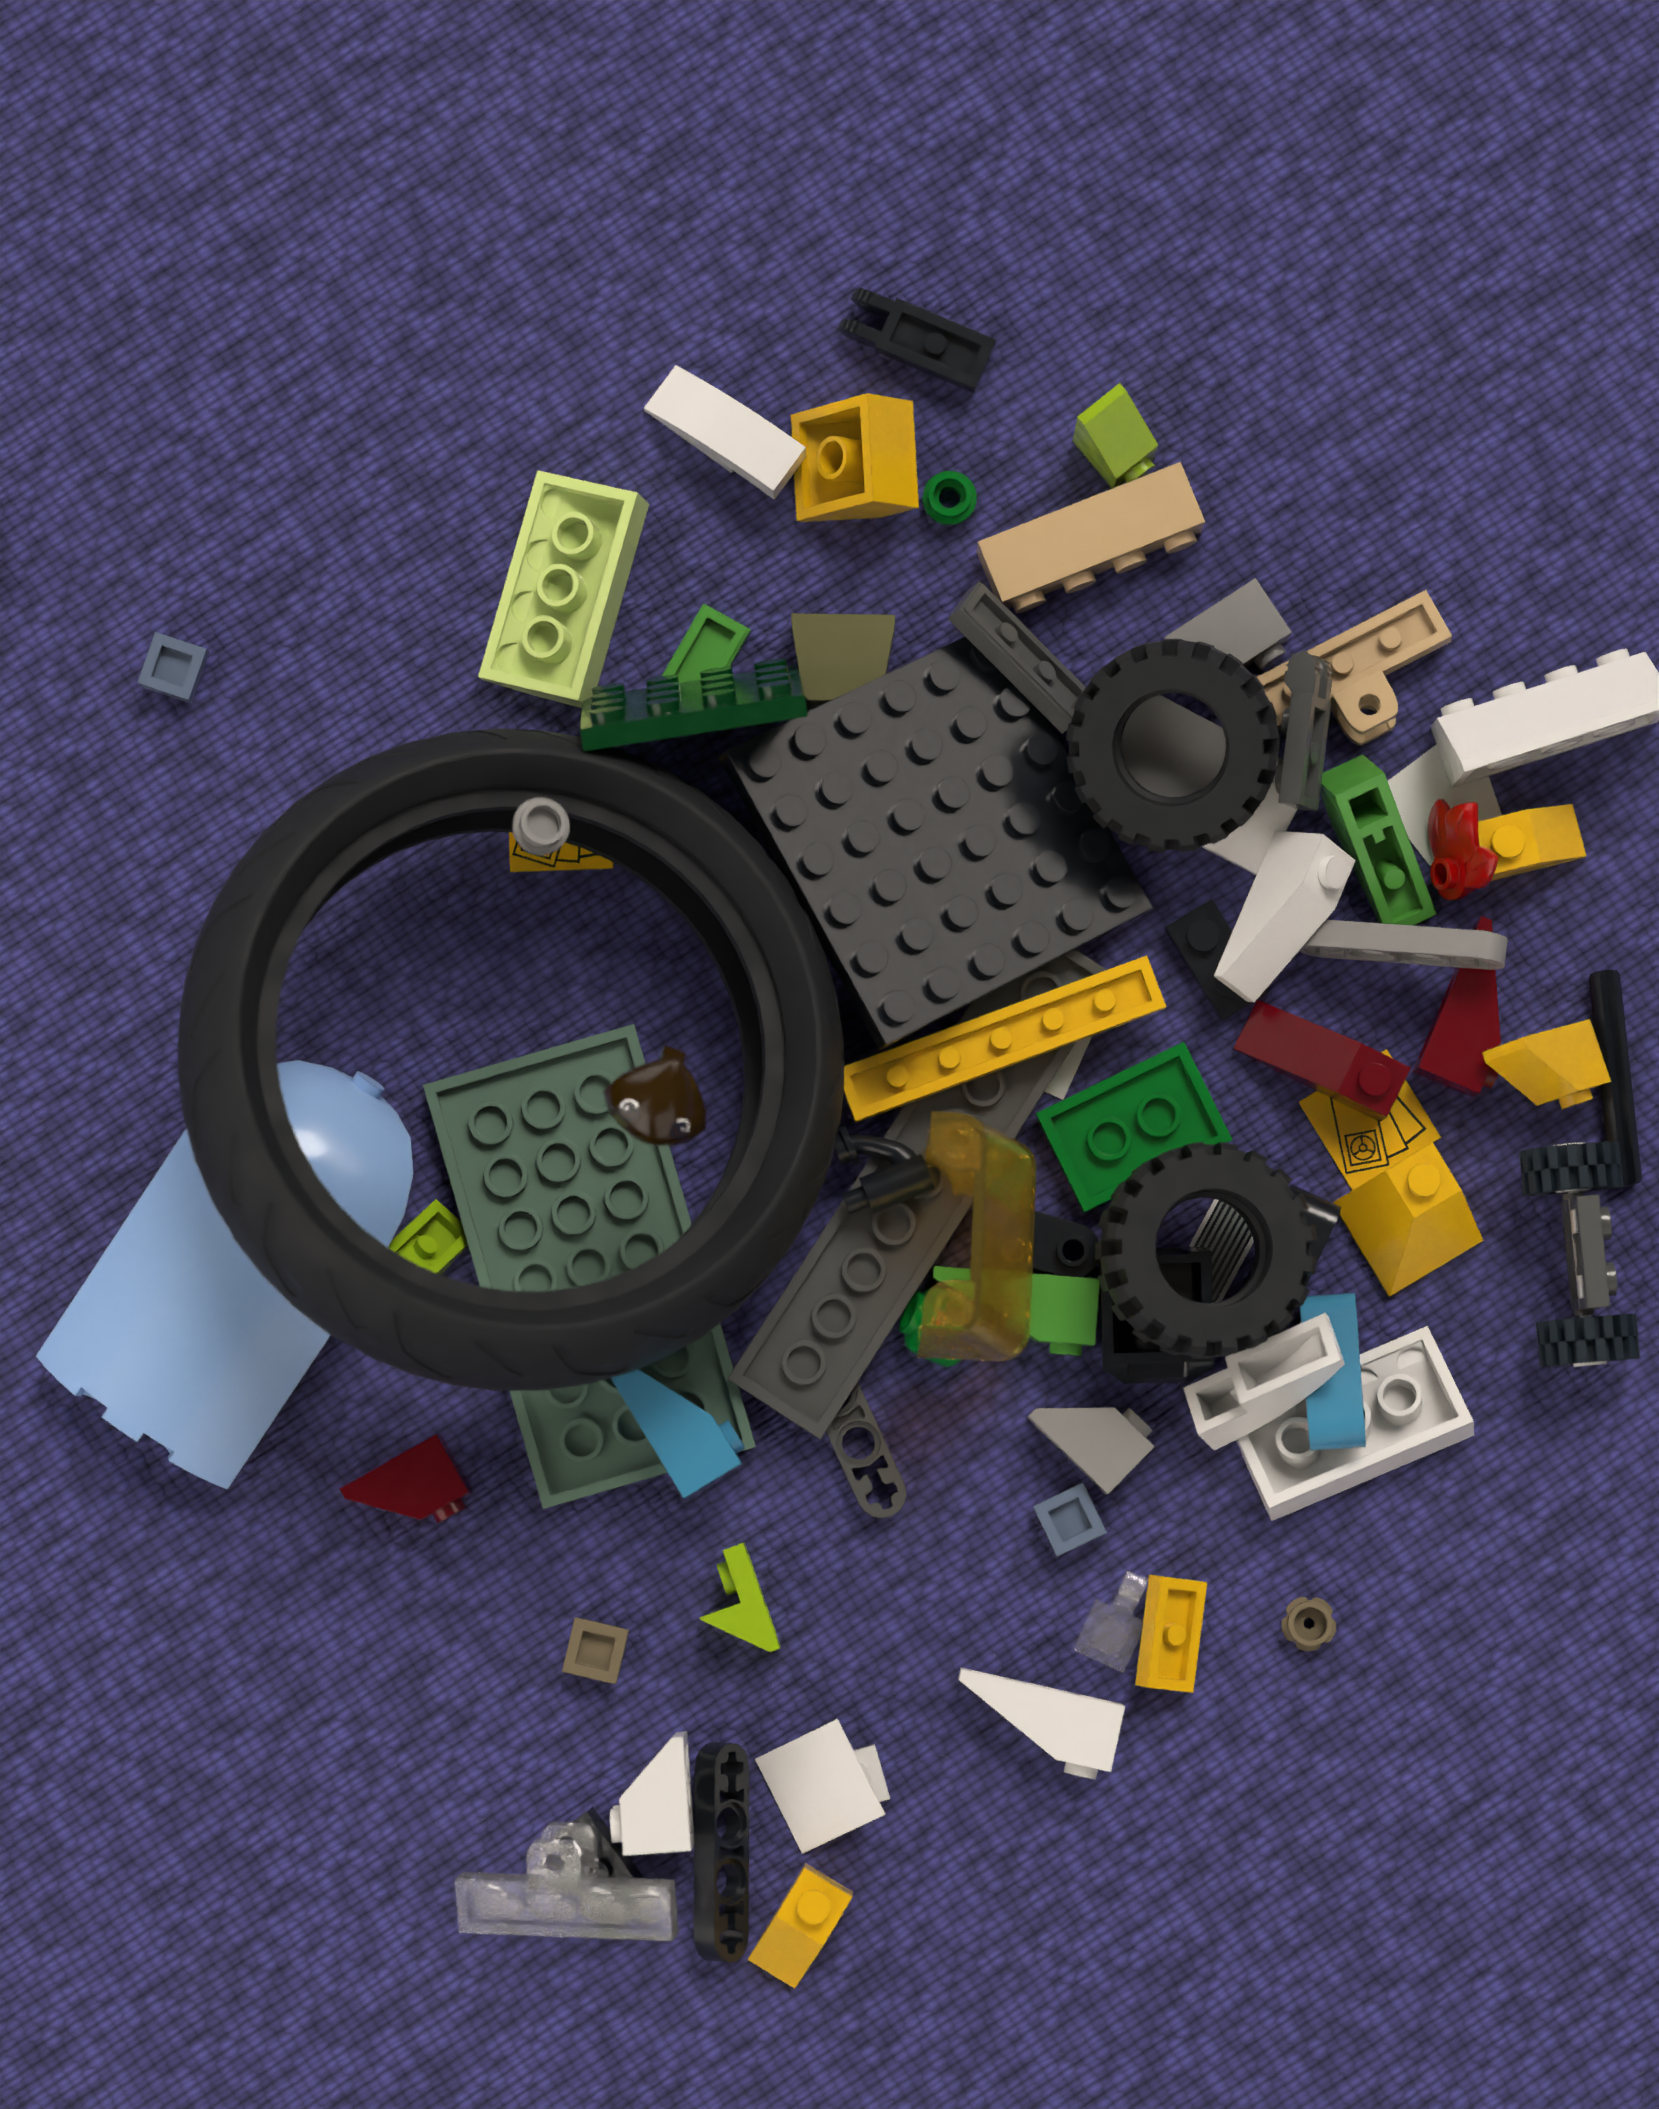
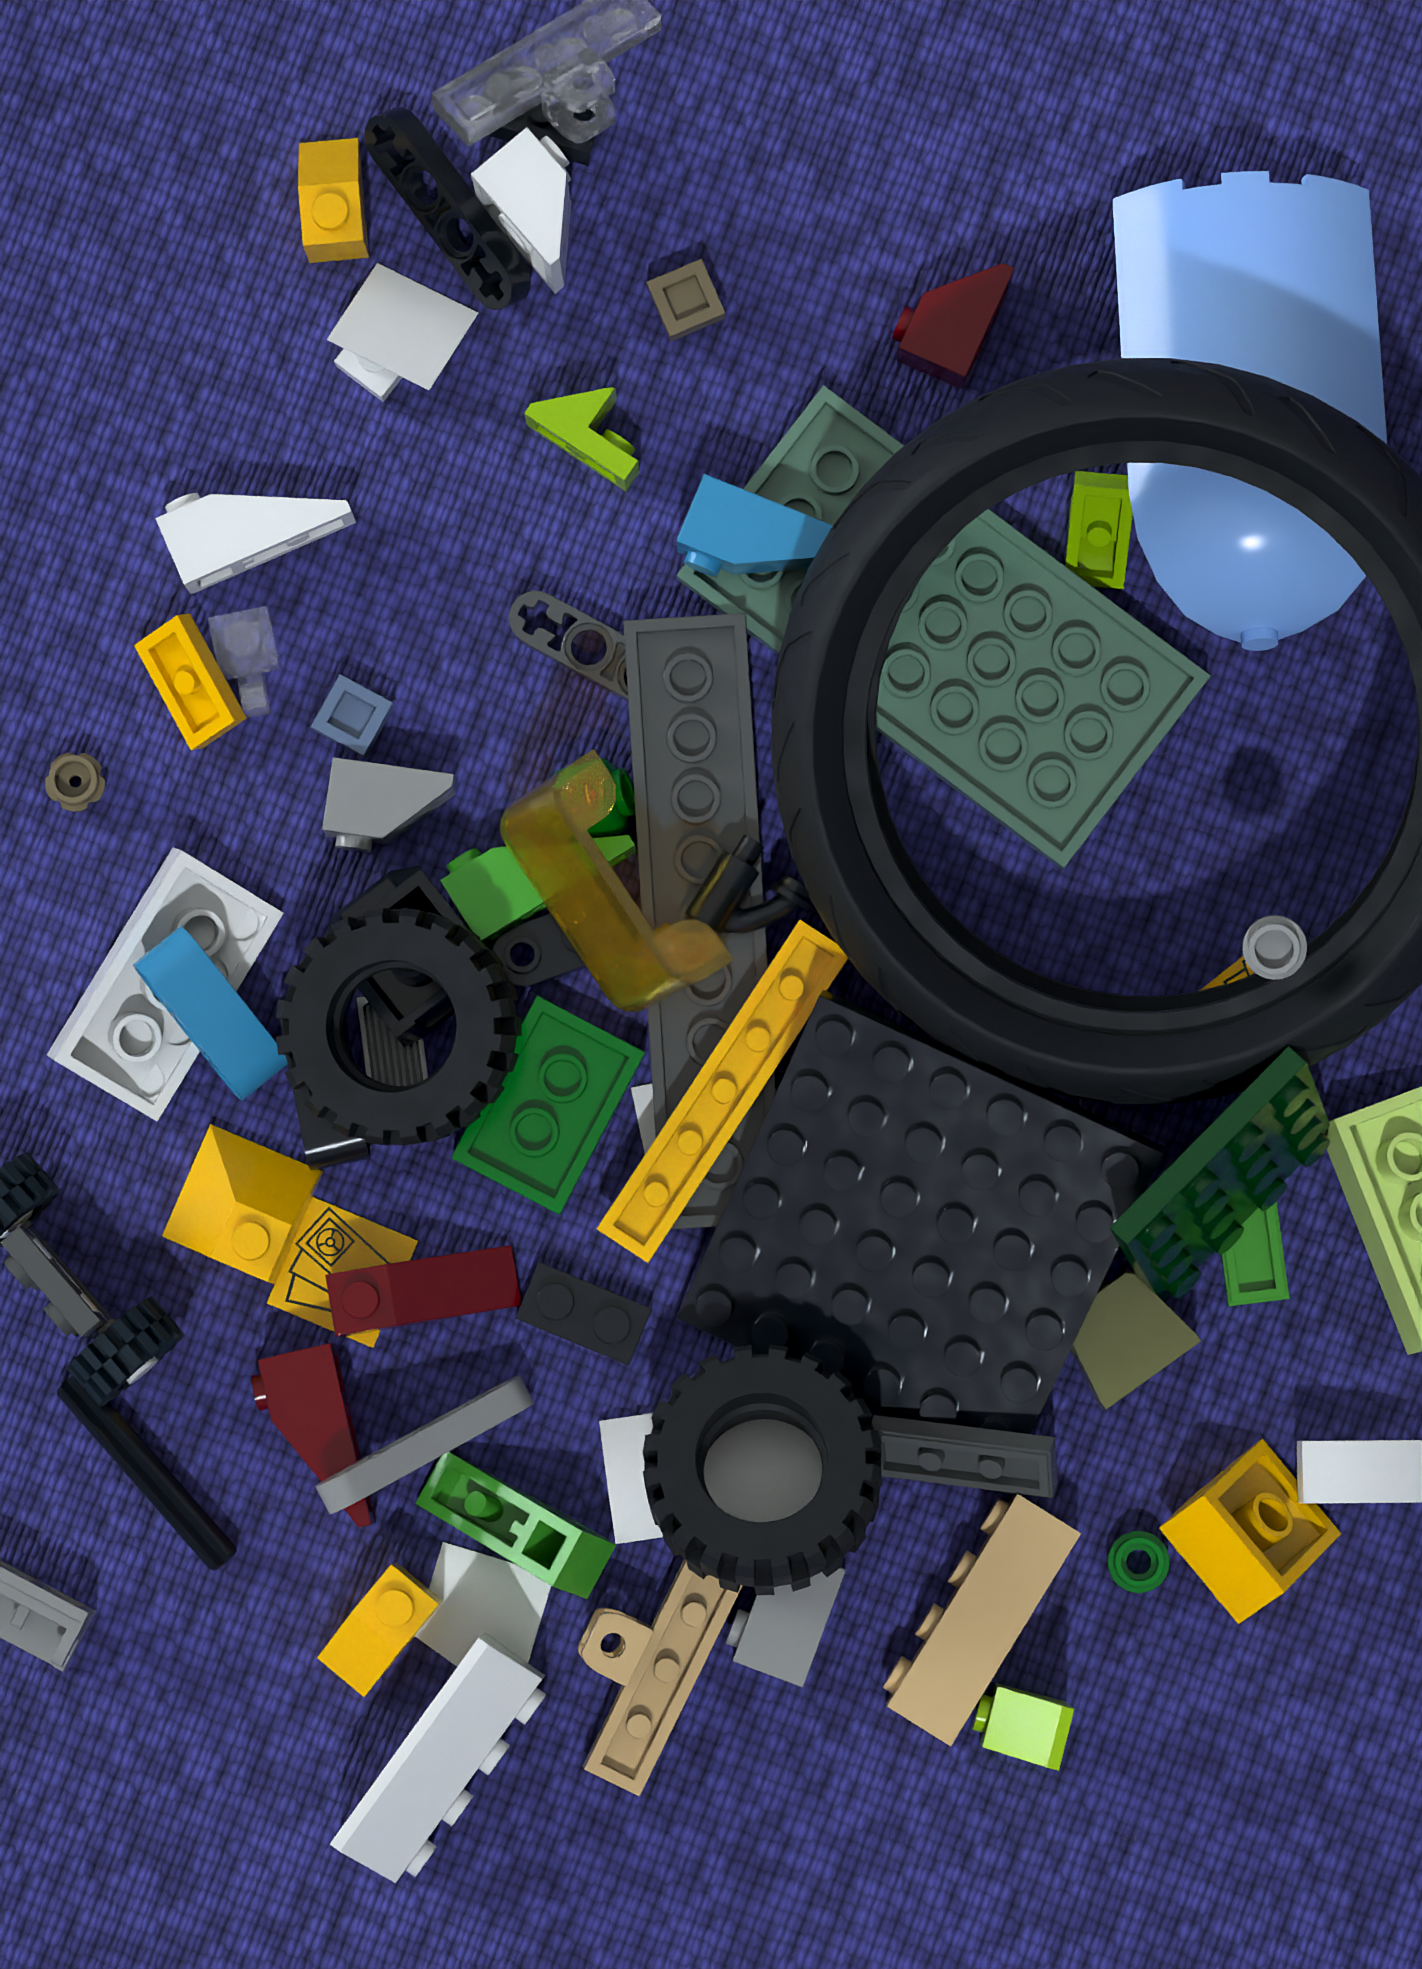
camera: 145 degrees right, 0 degrees up
dark brown piece [603,1045,706,1146] -> none
black hinge [837,288,996,393] -> none
white slope [1183,1313,1345,1450] -> none
white slope [1214,831,1356,1002] -> none
dark grey hinge [1275,650,1333,811] -> none
red plate [1427,799,1498,901] -> none
yellow slope [1482,1019,1611,1109] -> none

